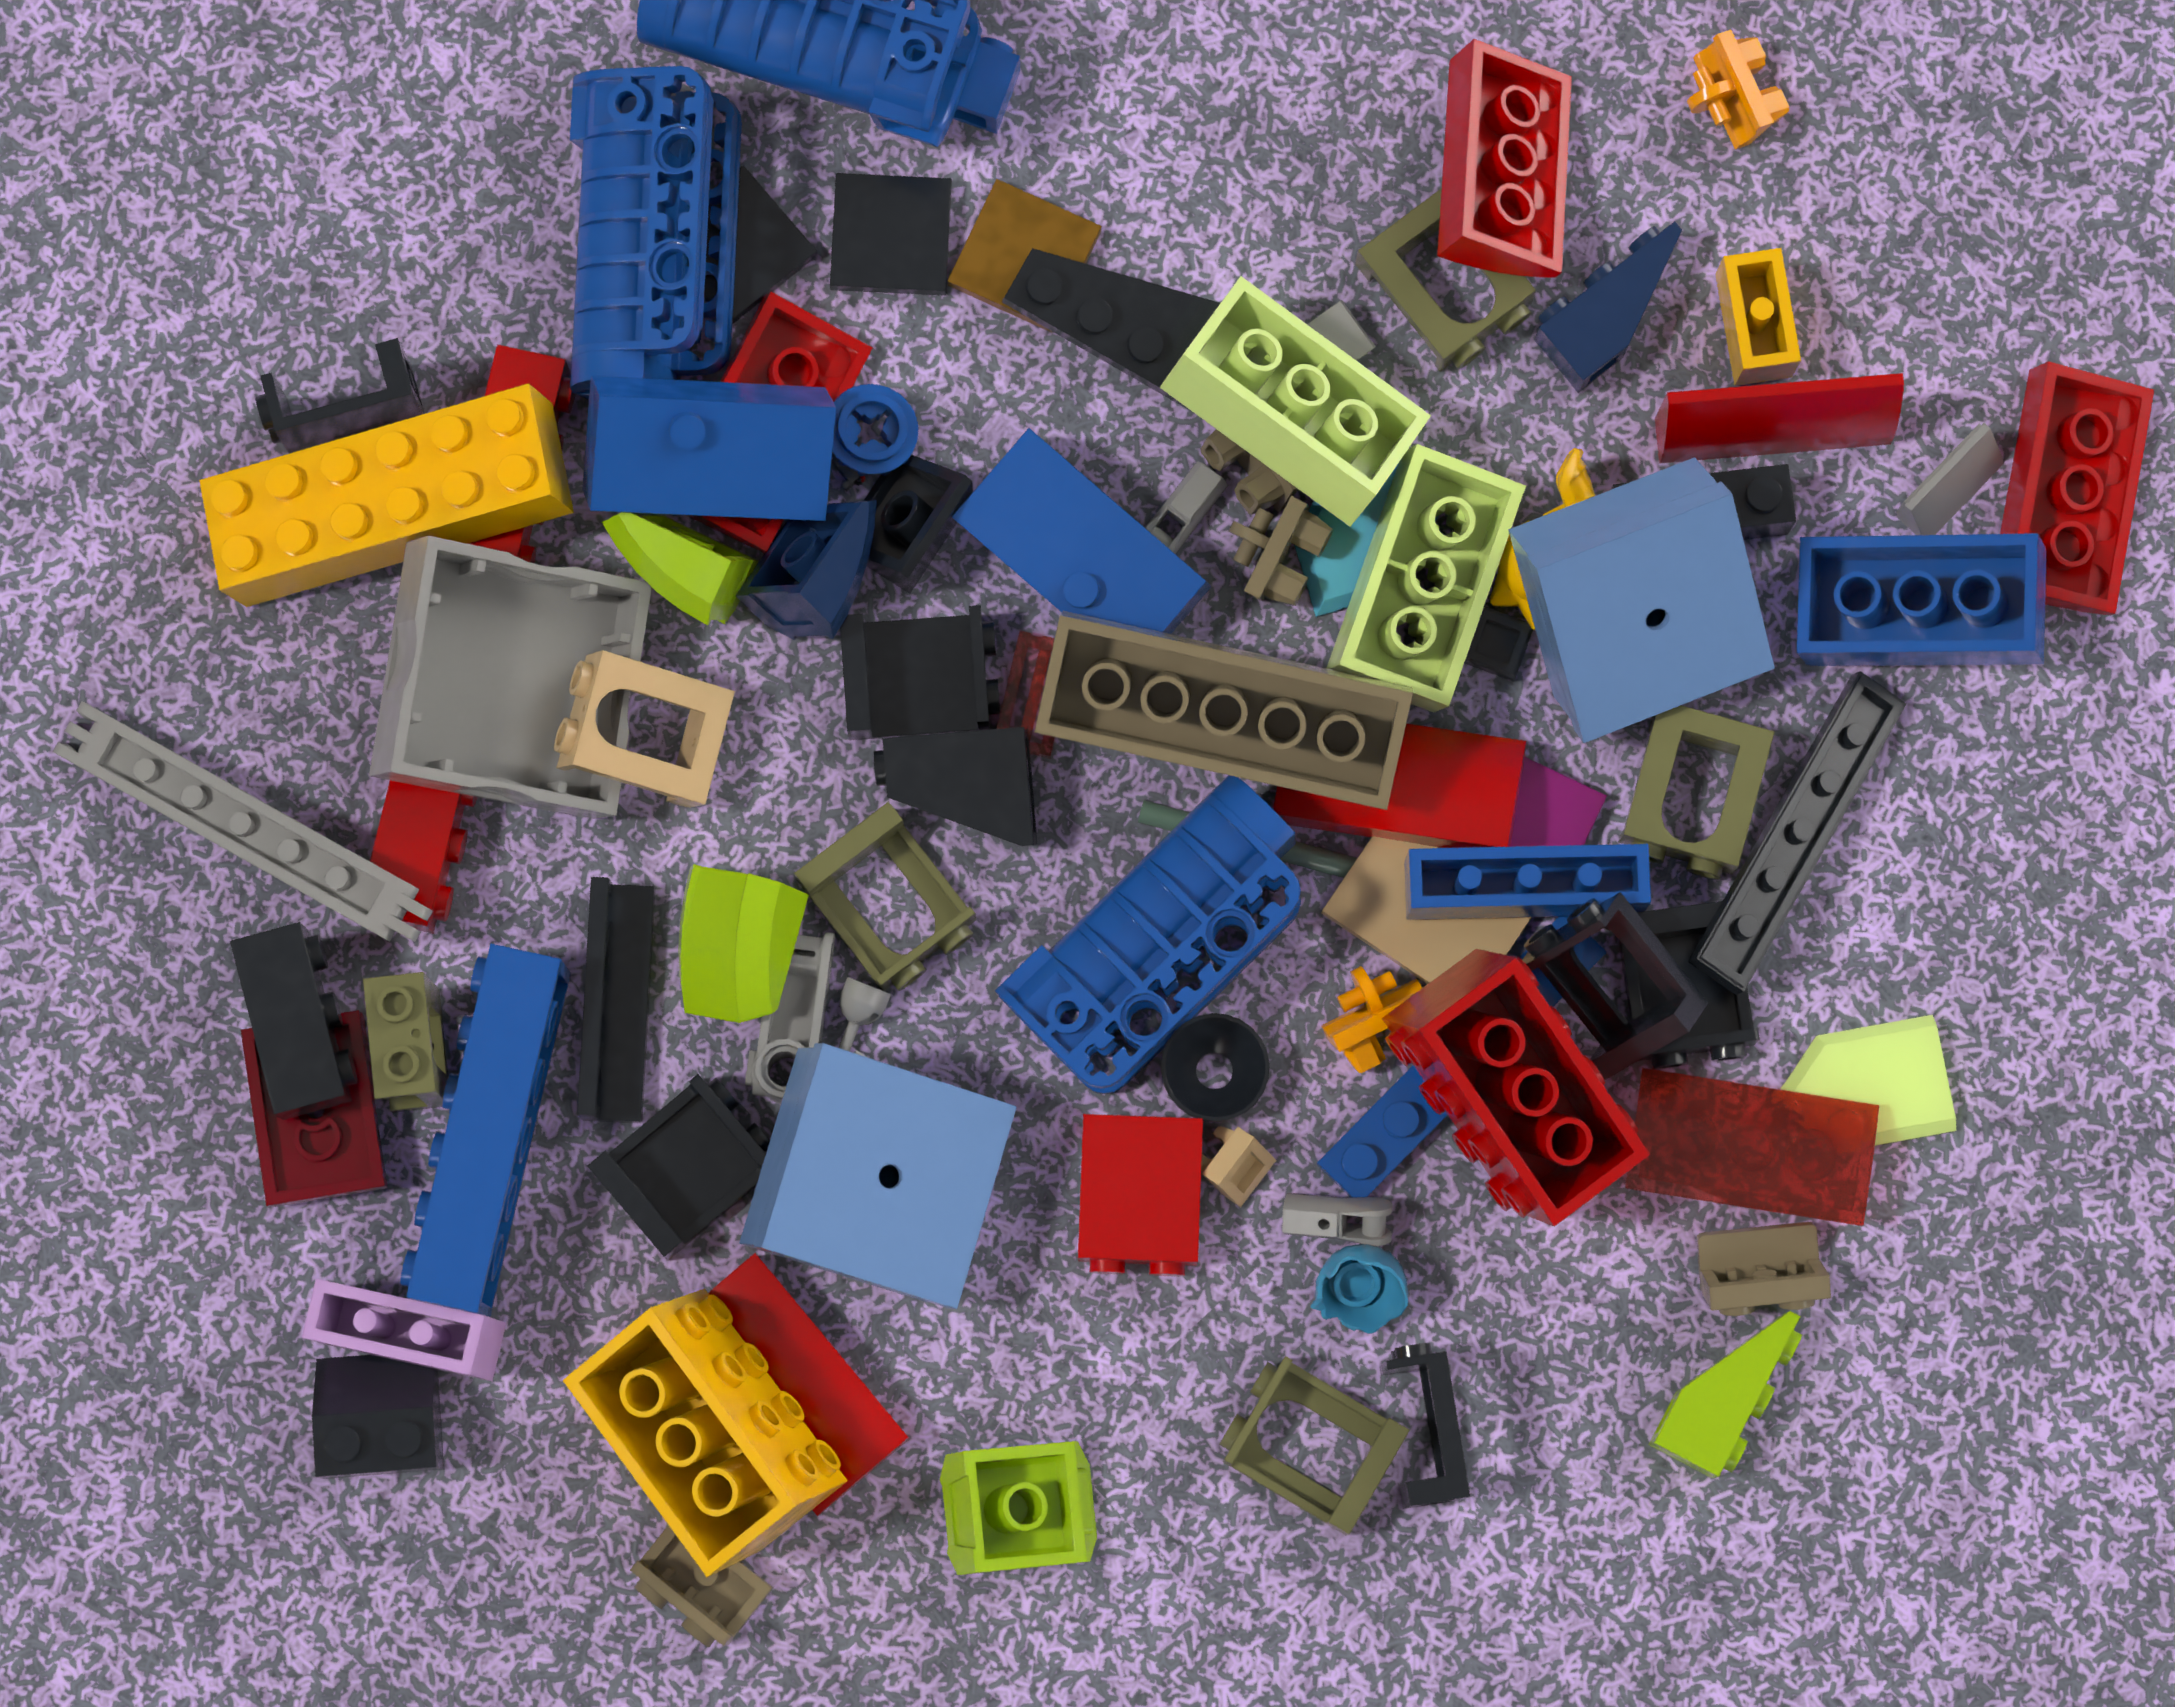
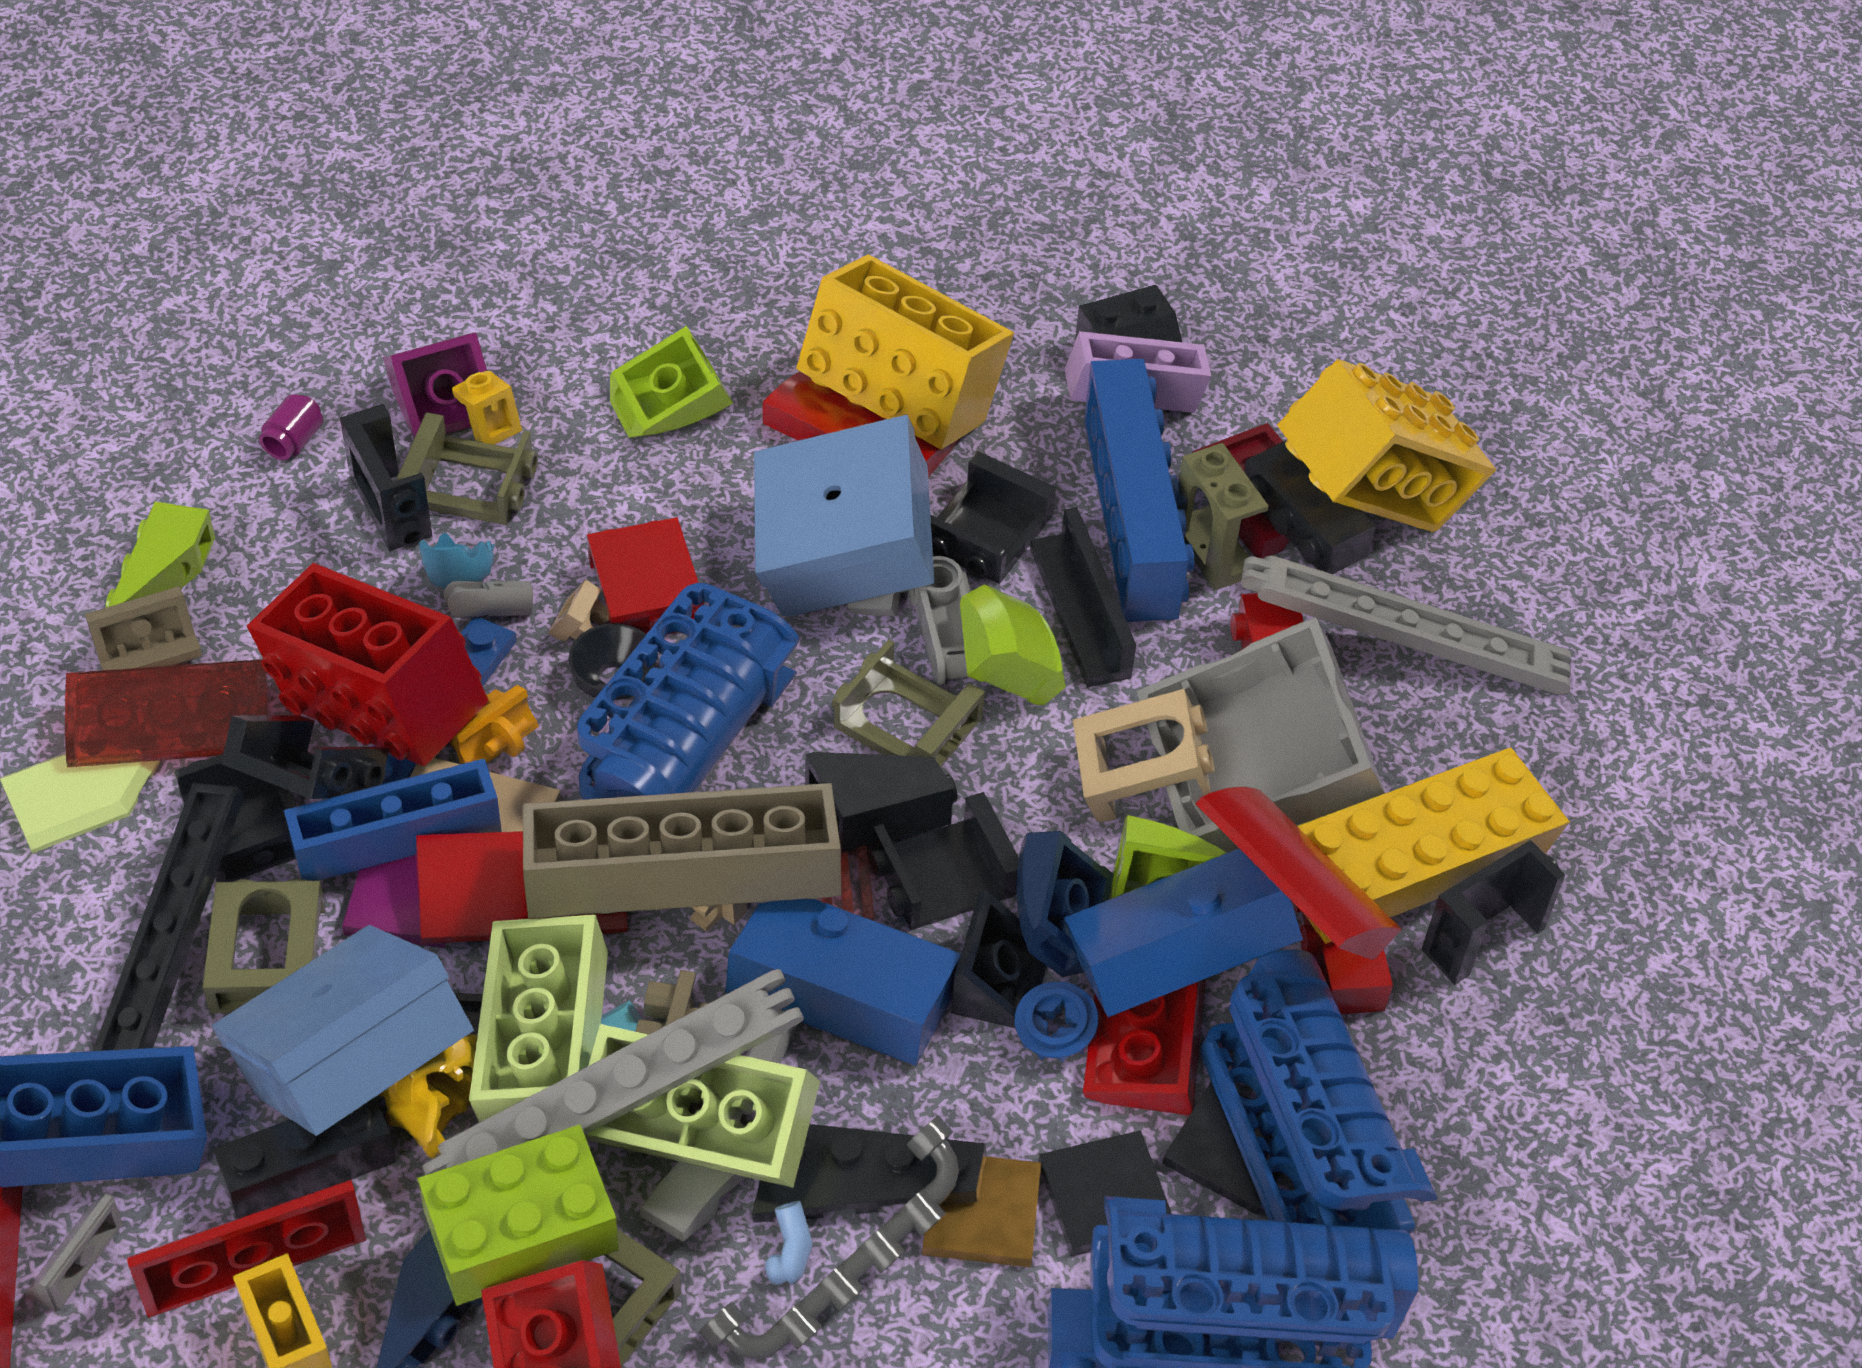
camera: 160 degrees right, 30 degrees down
light grey hinge [838,977,891,1052] -> none
none -> magenta brick [259,394,323,460]
none -> magenta slope [383,332,487,438]
none -> lime brick [417,1124,619,1306]
none -> light grey hinge [422,969,804,1175]
none -> yellow bracket [452,371,522,445]
none -> dark grey bar [699,1115,959,1359]
none -> light blue arm [765,1201,813,1285]
none -> red slope [1195,786,1402,960]
none -> yellow brick [1277,358,1497,532]

